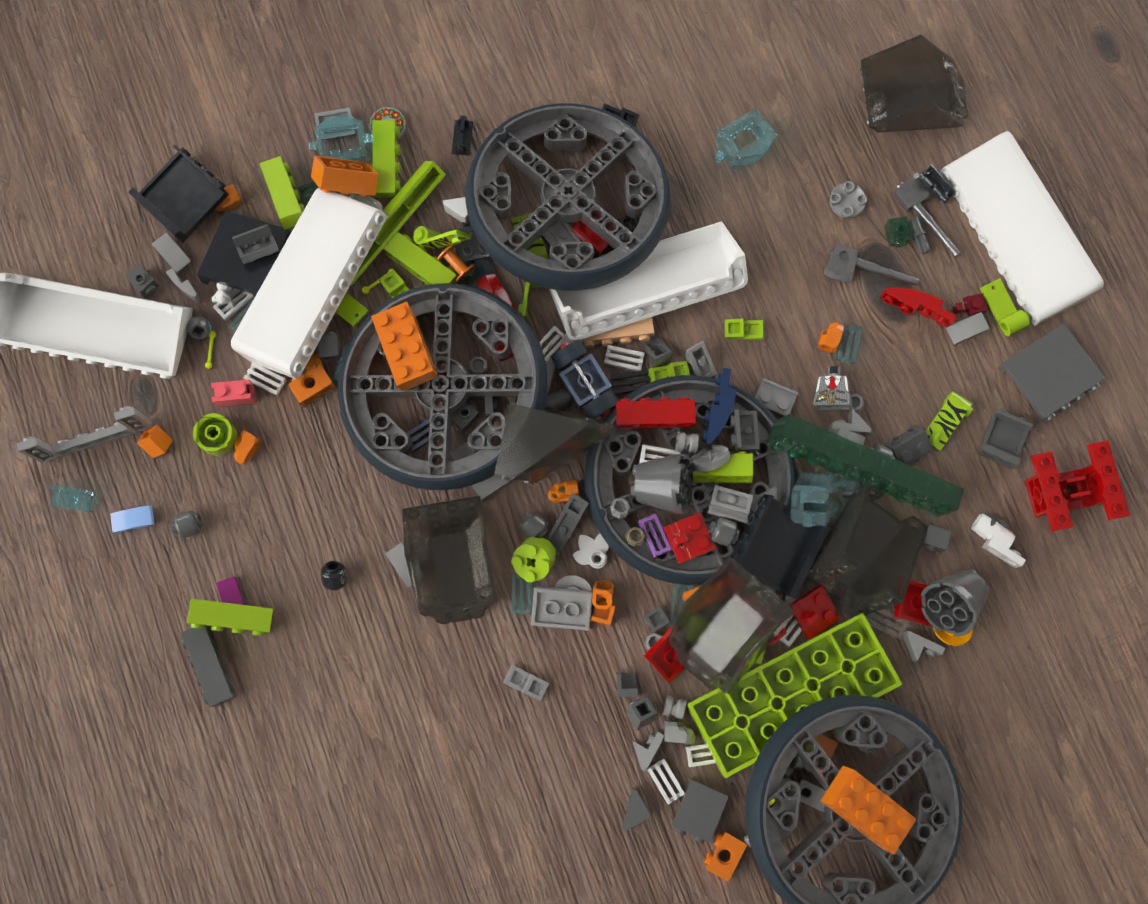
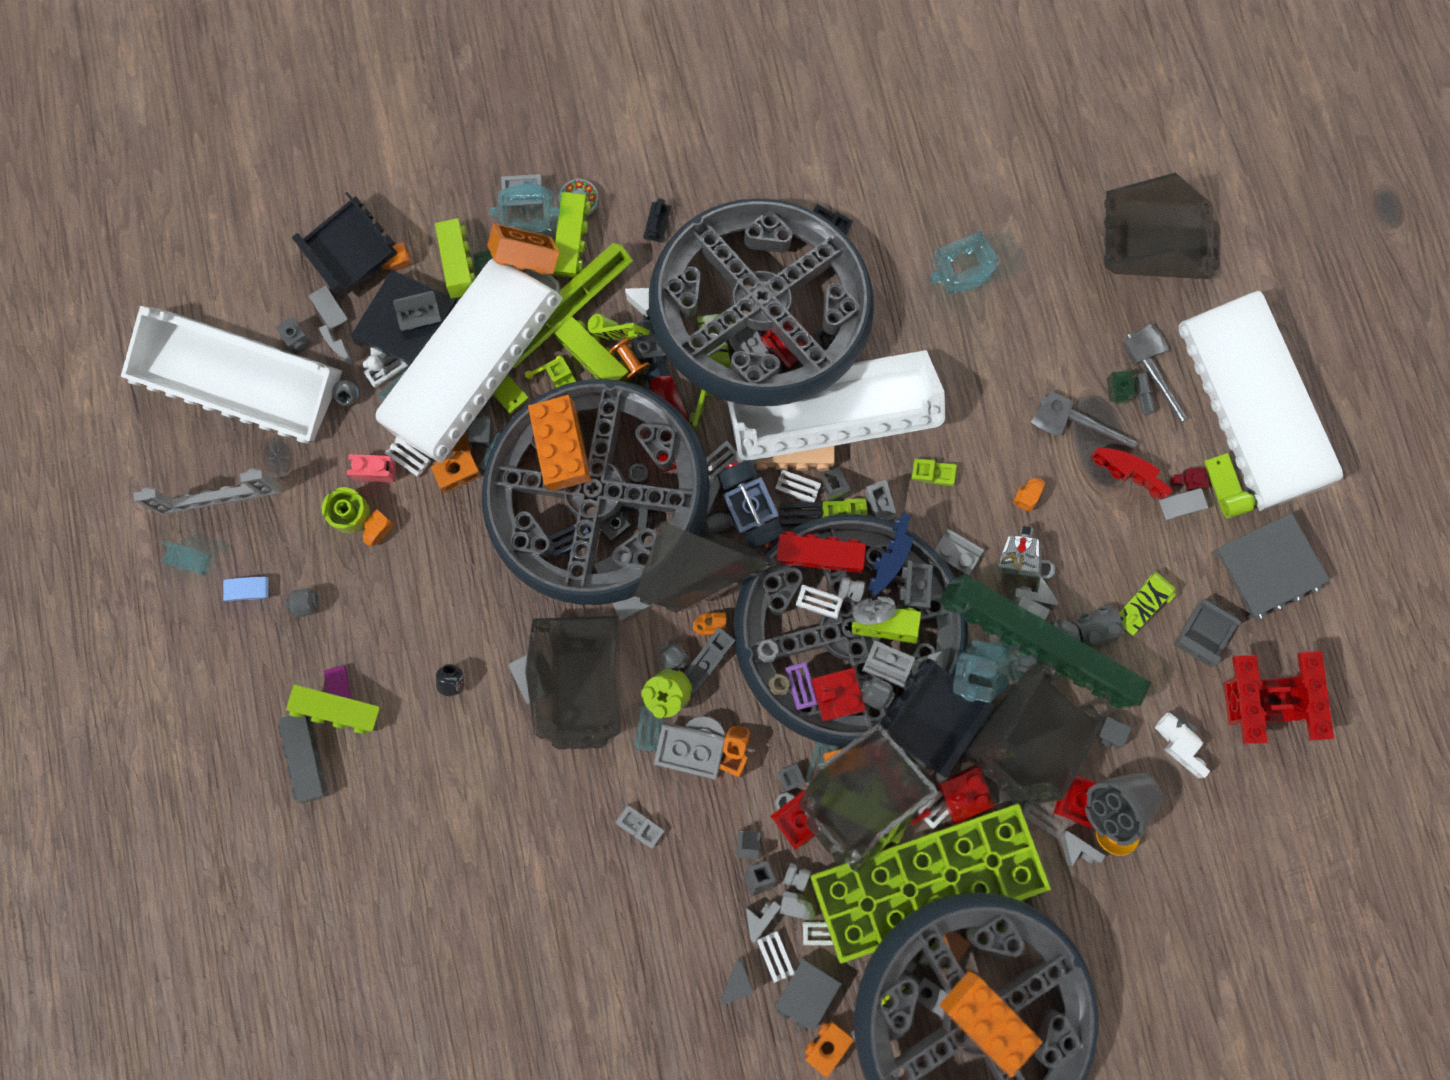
camera: 15 degrees right, 0 degrees up
orange panel [137,425,173,458] -> none
neon yellow hinge [205,331,217,369] -> none
white plate [573,534,609,569] -> none
dark grey cone [631,454,693,514] -> none
light grey dish [829,181,867,218] -> none
clear light blue tile [836,323,862,364] -> none
black hinge [919,165,956,203] -> none

